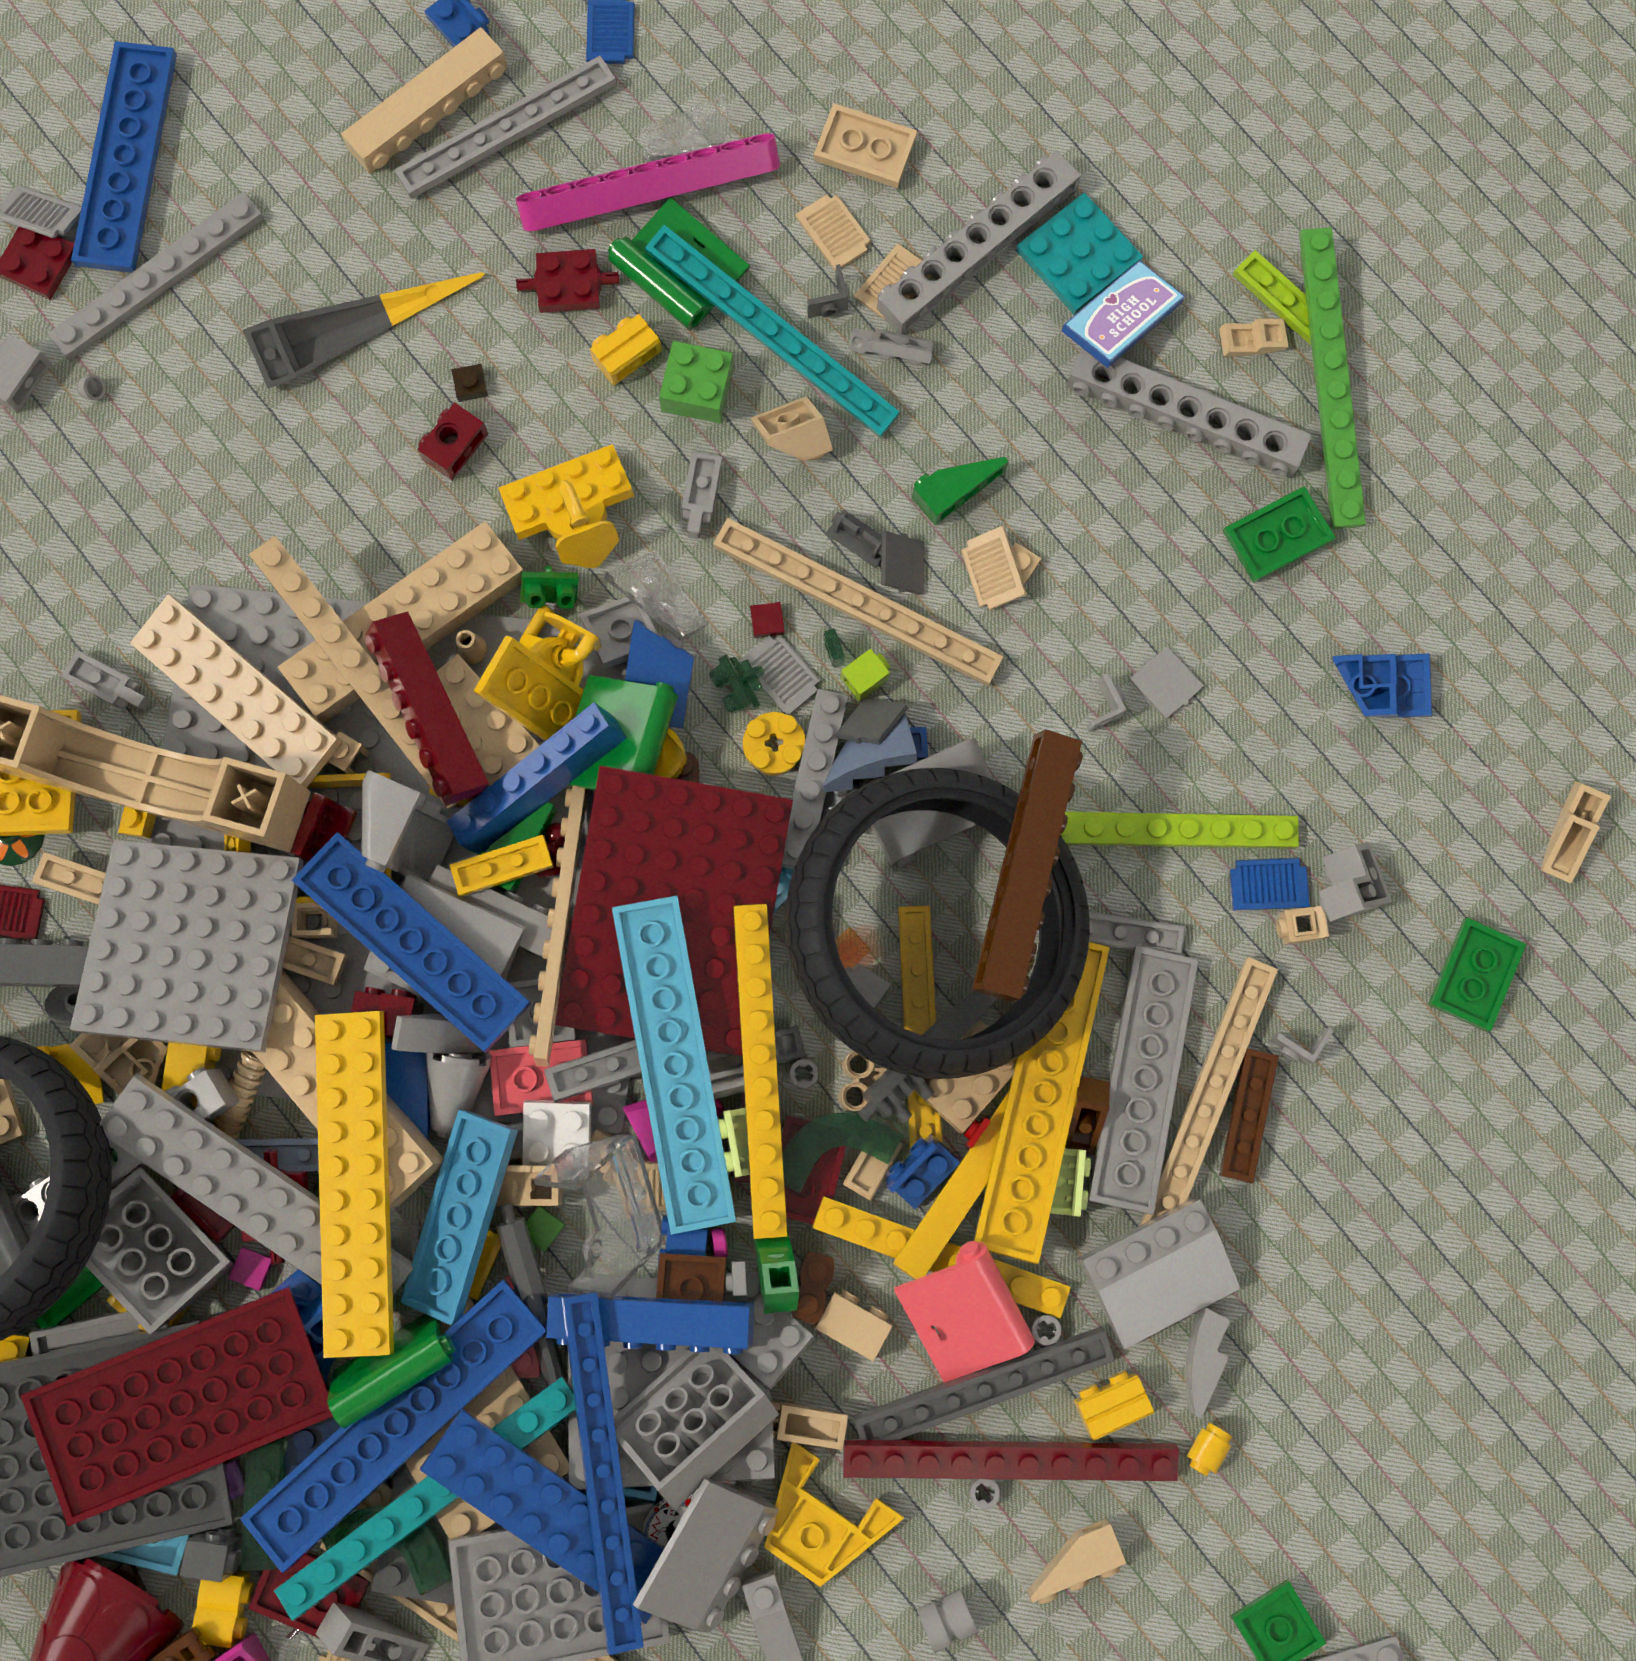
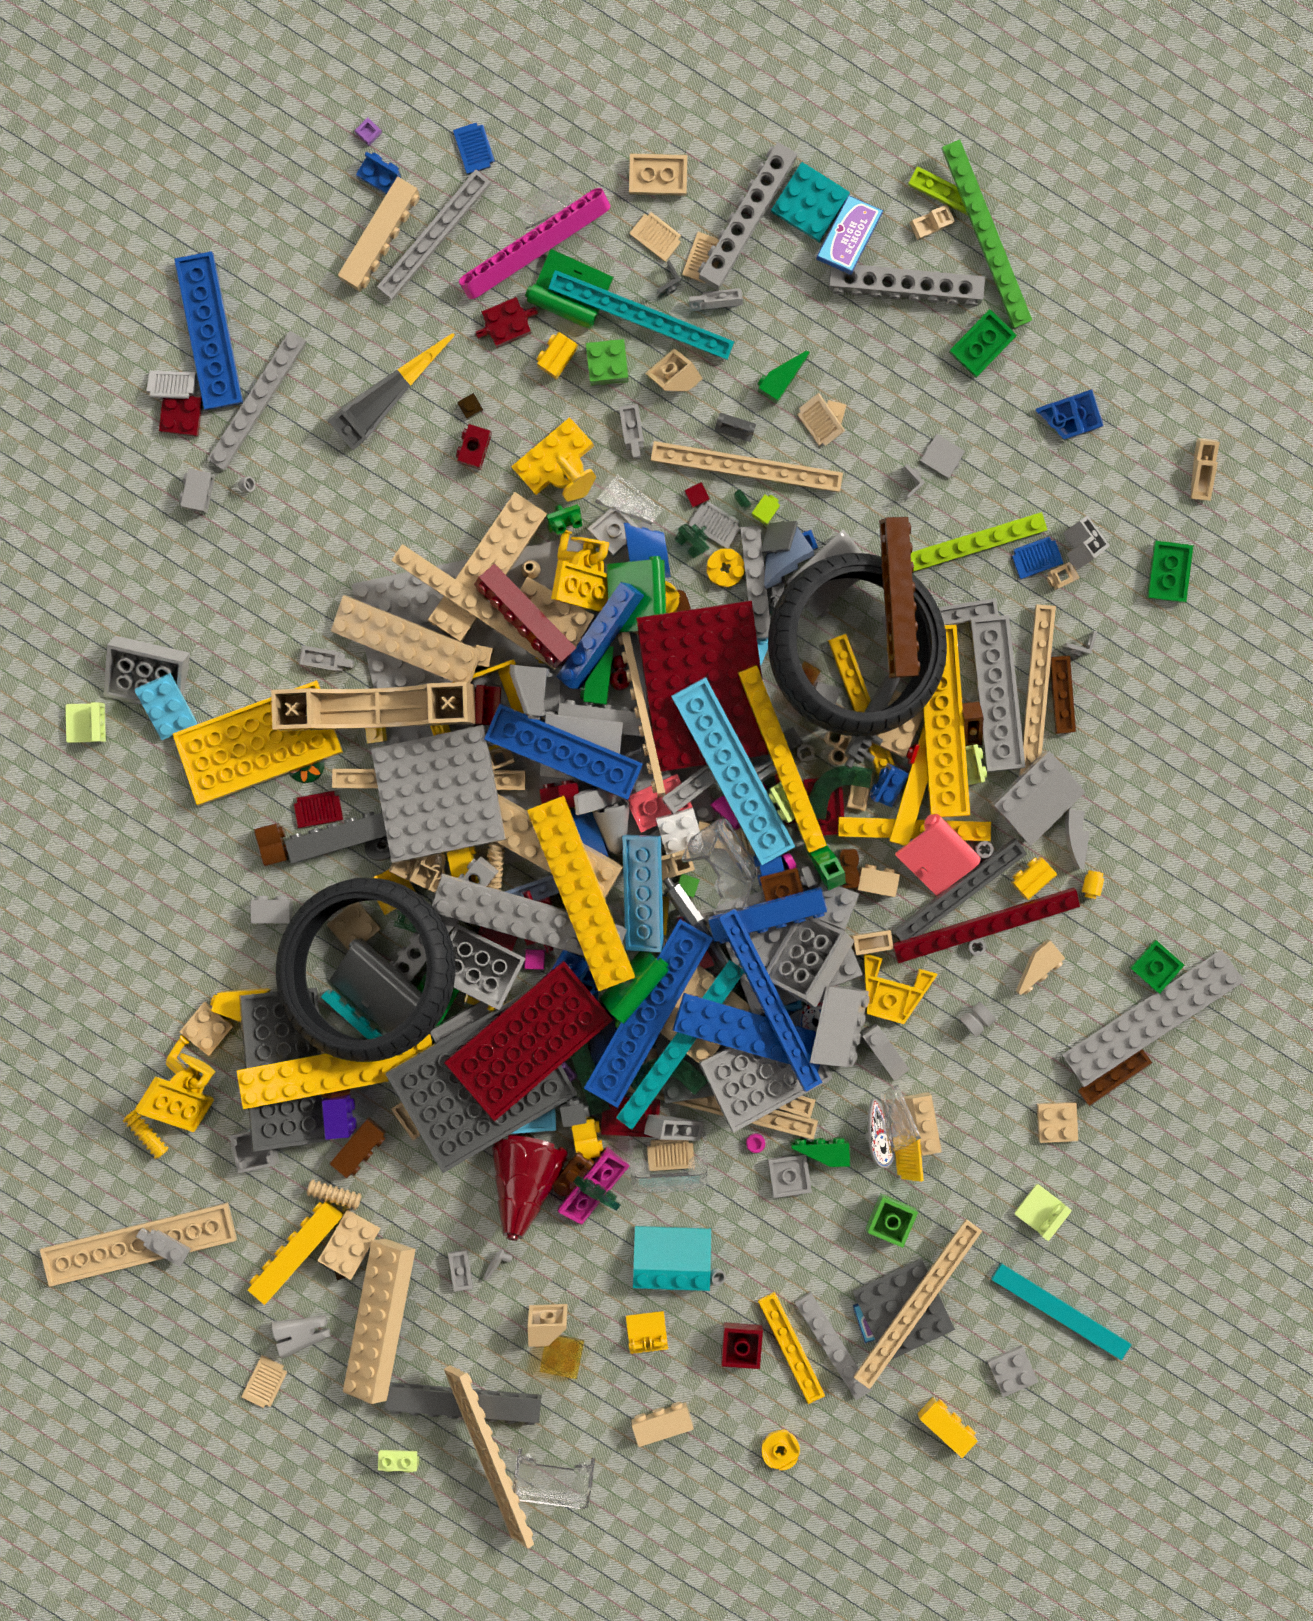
camera: 20 degrees left, 10 degrees up
yellow plate [449,835,554,897] -> none
dark grey piece [881,531,924,595] -> none

